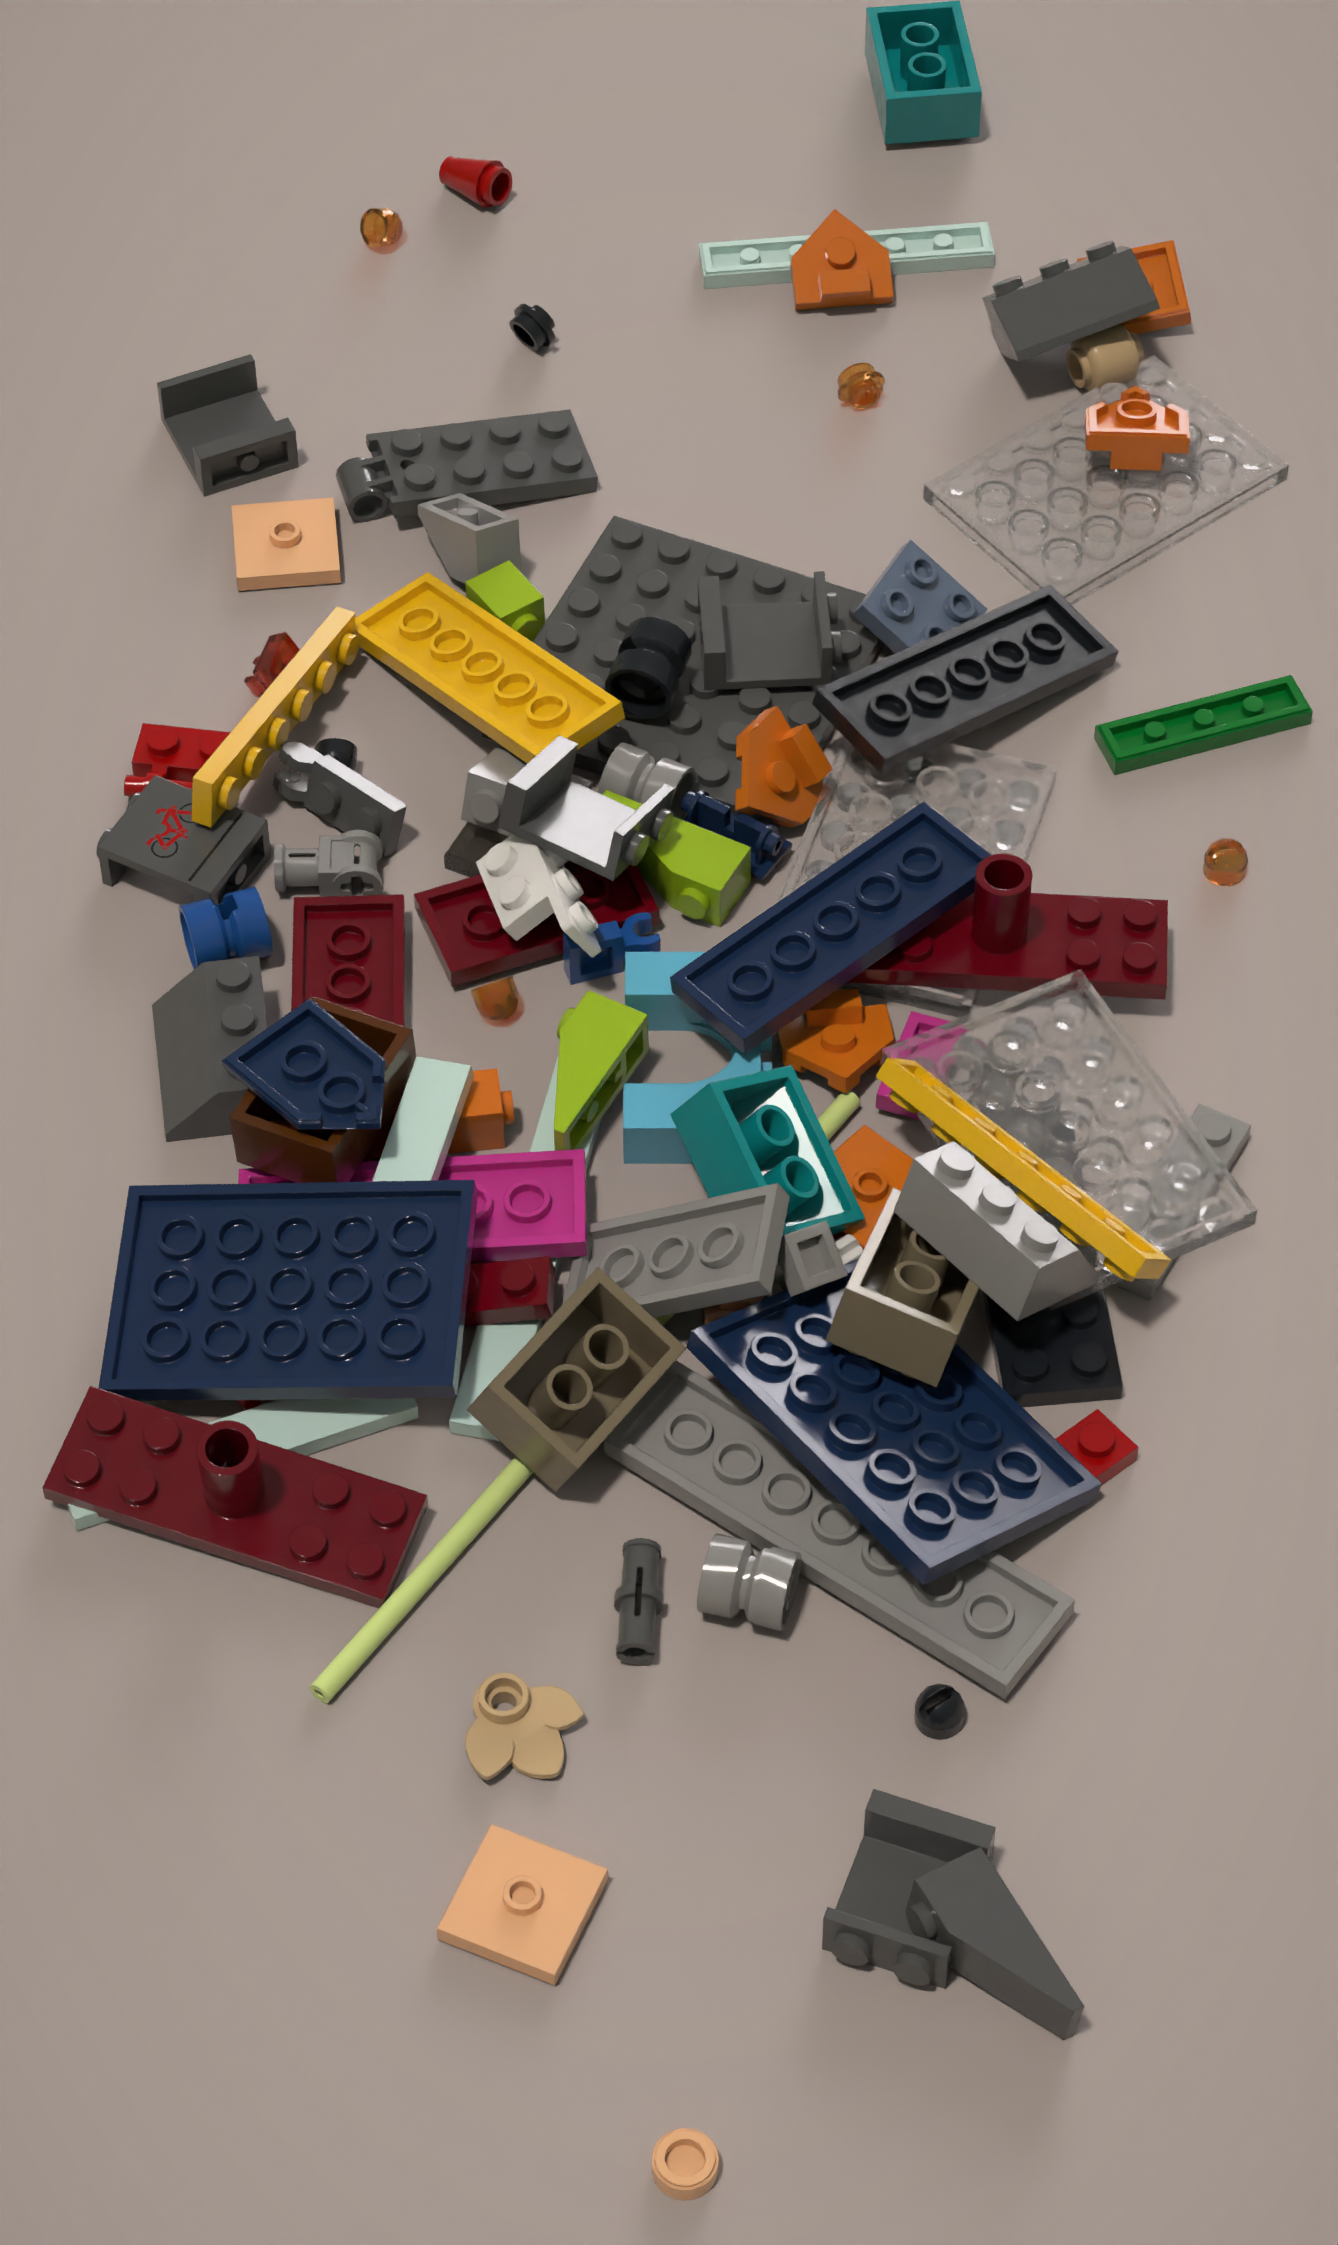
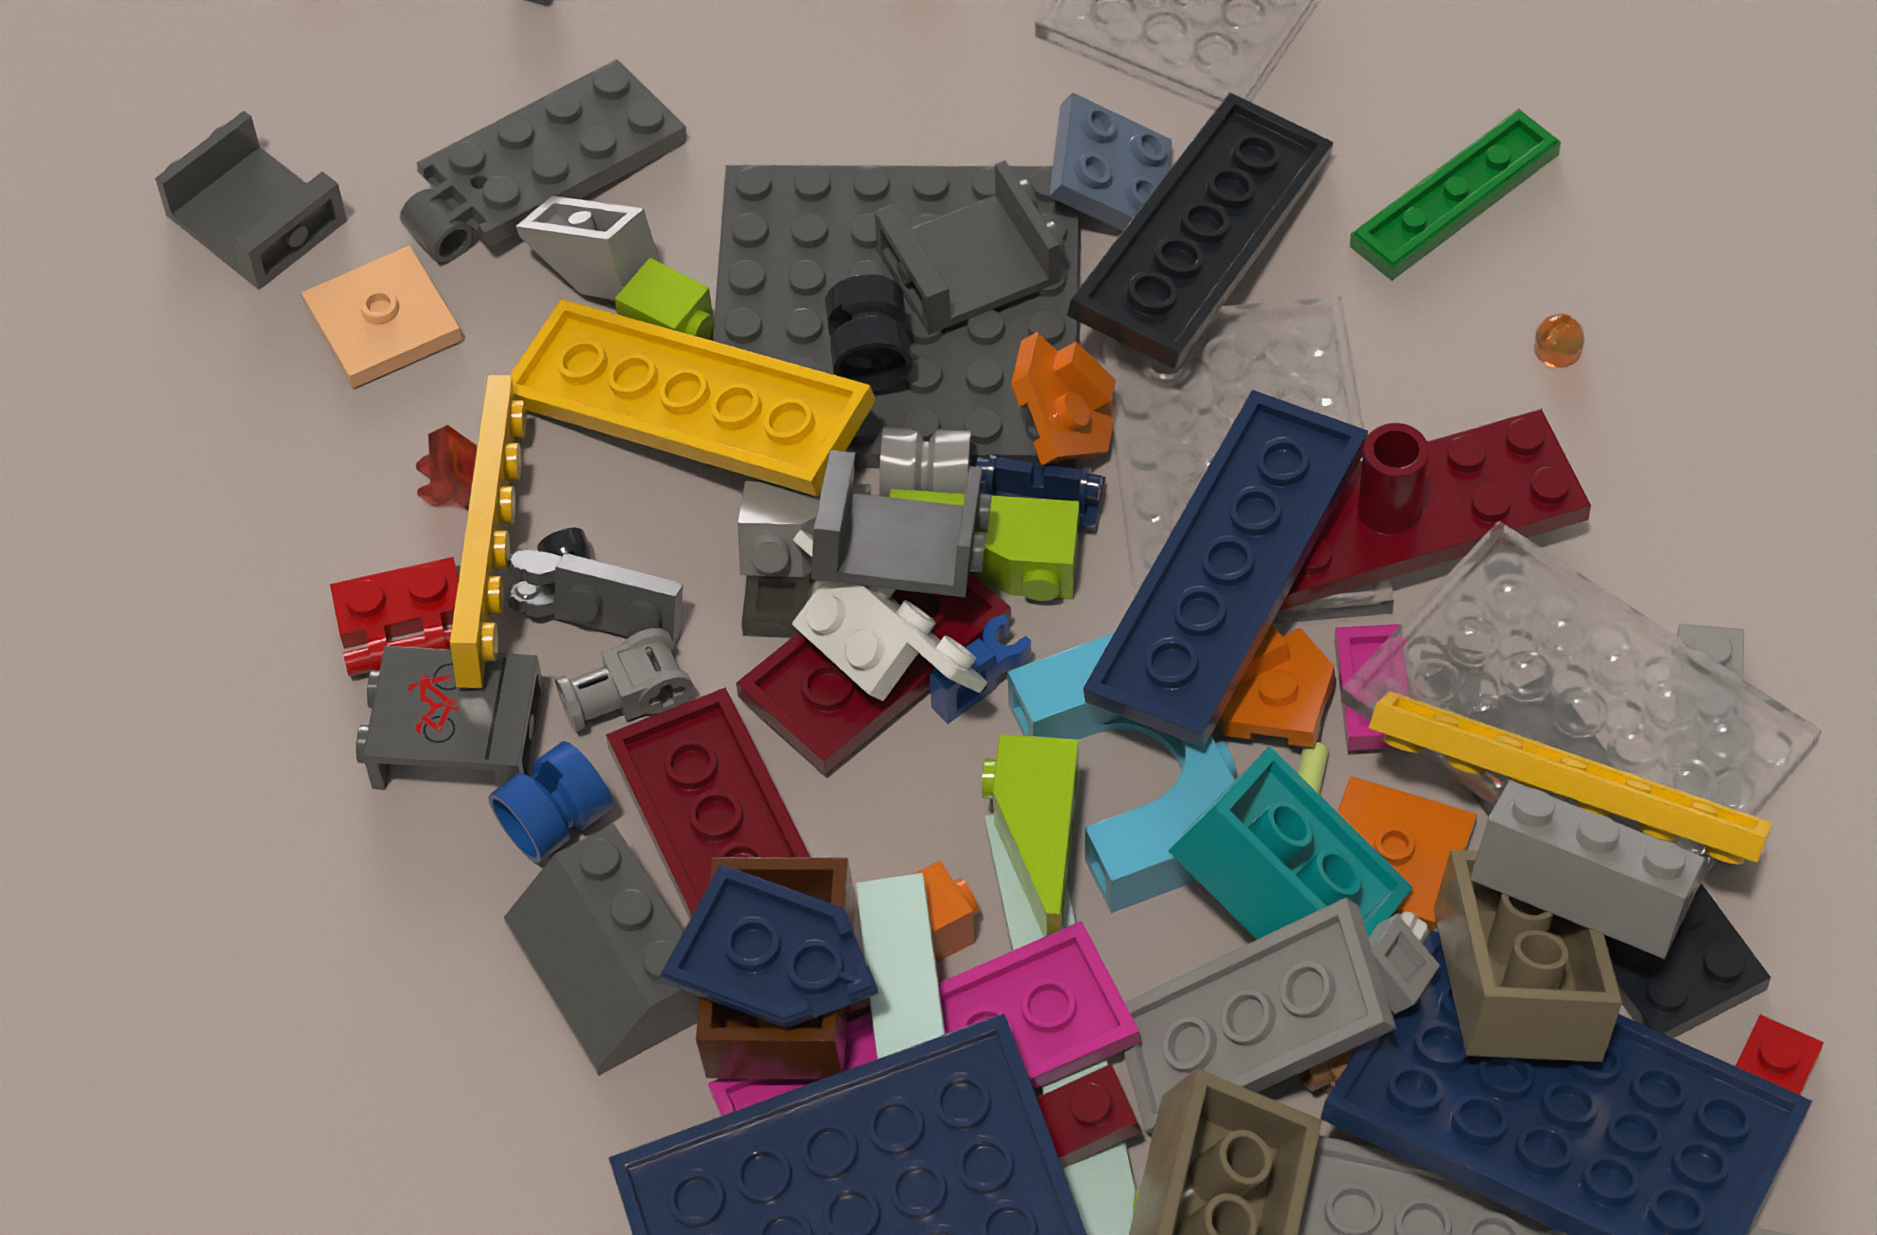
camera: 20 degrees left, 5 degrees up
clear orange hinge [471,976,519,1021] -> none

